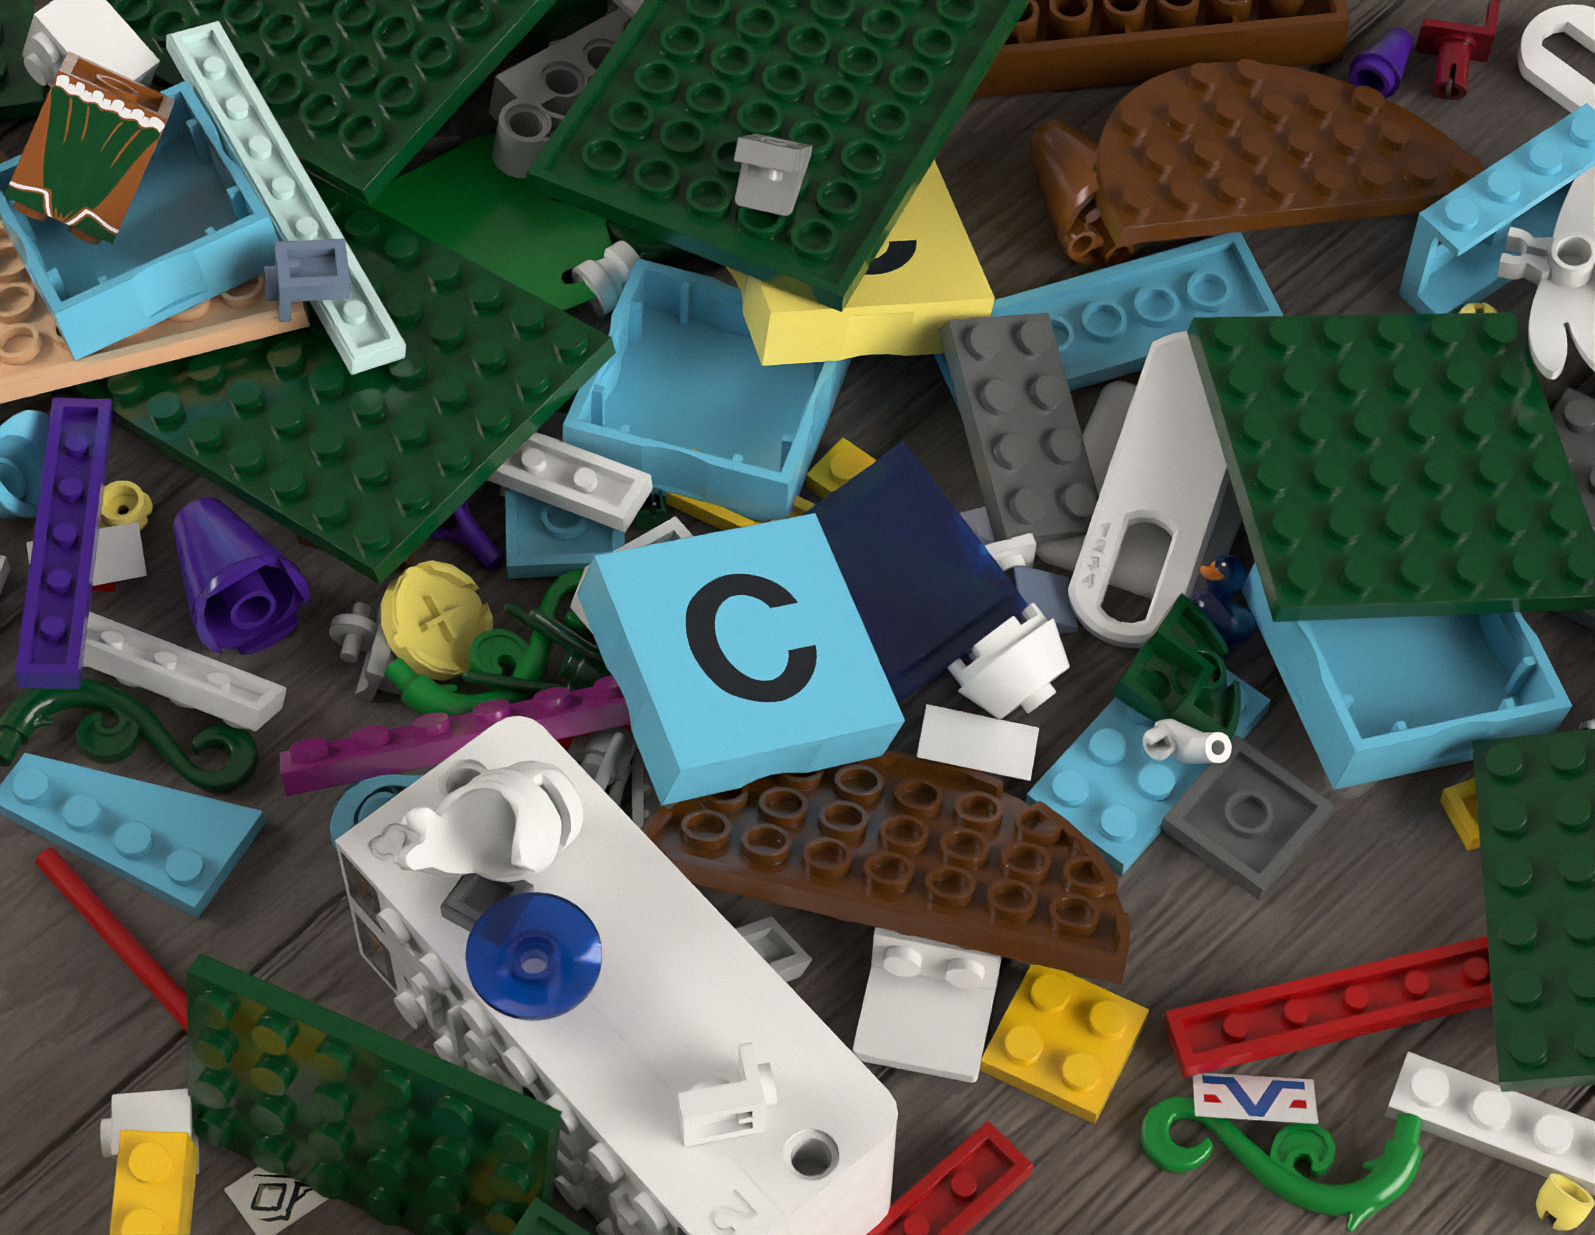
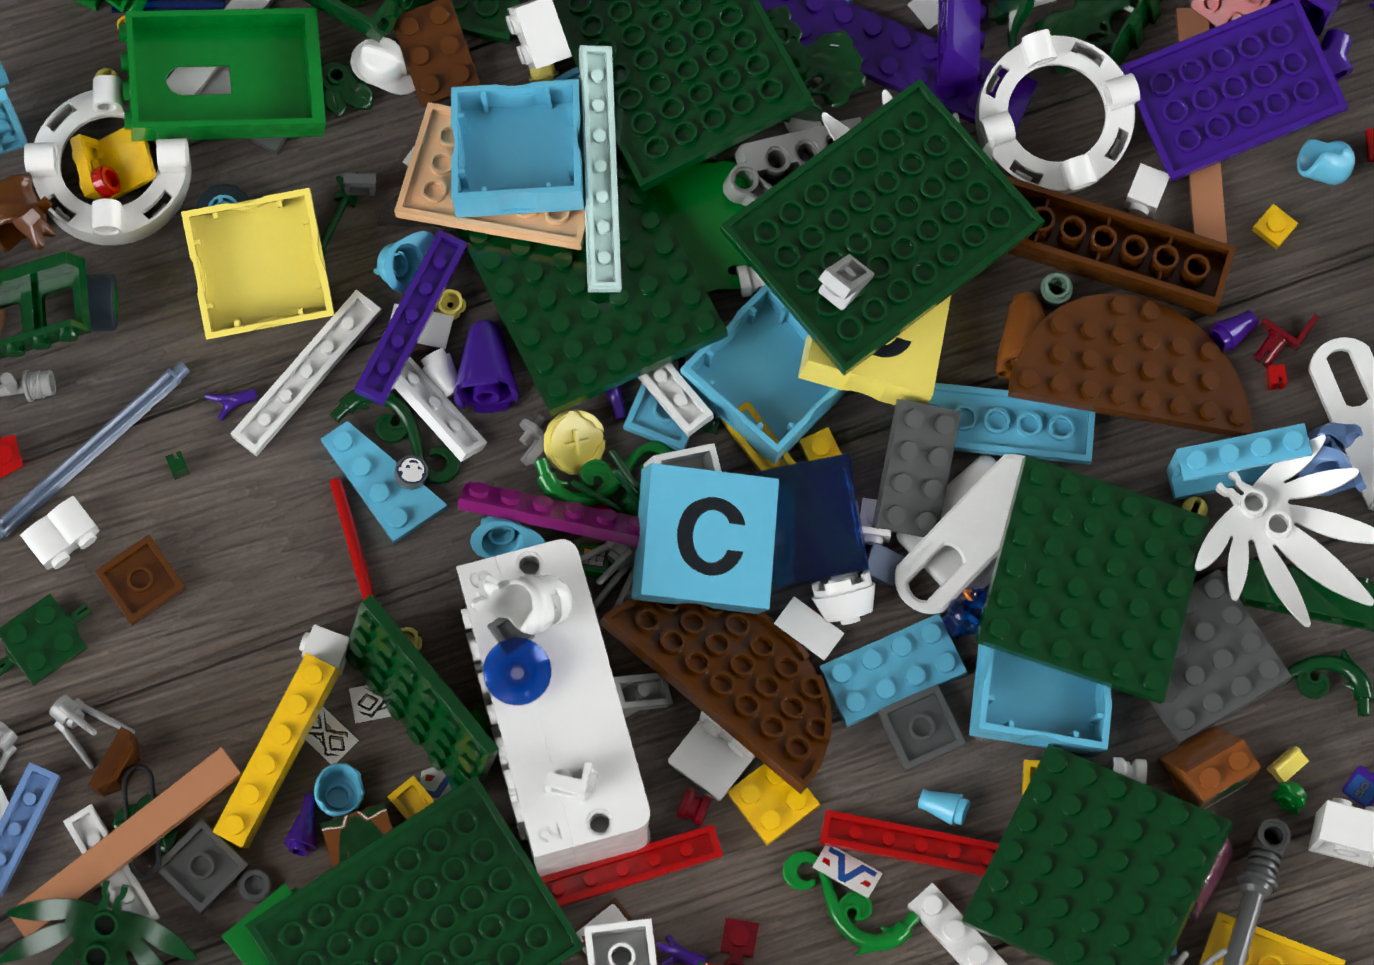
camera: 25 degrees right, 15 degrees up
slope [4,51,175,245] -> none
sand blue bracket [264,238,351,322] -> none
dark green brick [1110,593,1241,742] -> none
white arm [1142,719,1232,764] -> none
none -> tile [394,456,428,490]
none -> white cone [421,348,458,398]
none -> dark red wheel [676,786,713,827]
none -> medium azure cone [918,789,970,826]
none -> sand green cone [1041,273,1073,309]
none -> red piece [1265,364,1287,391]

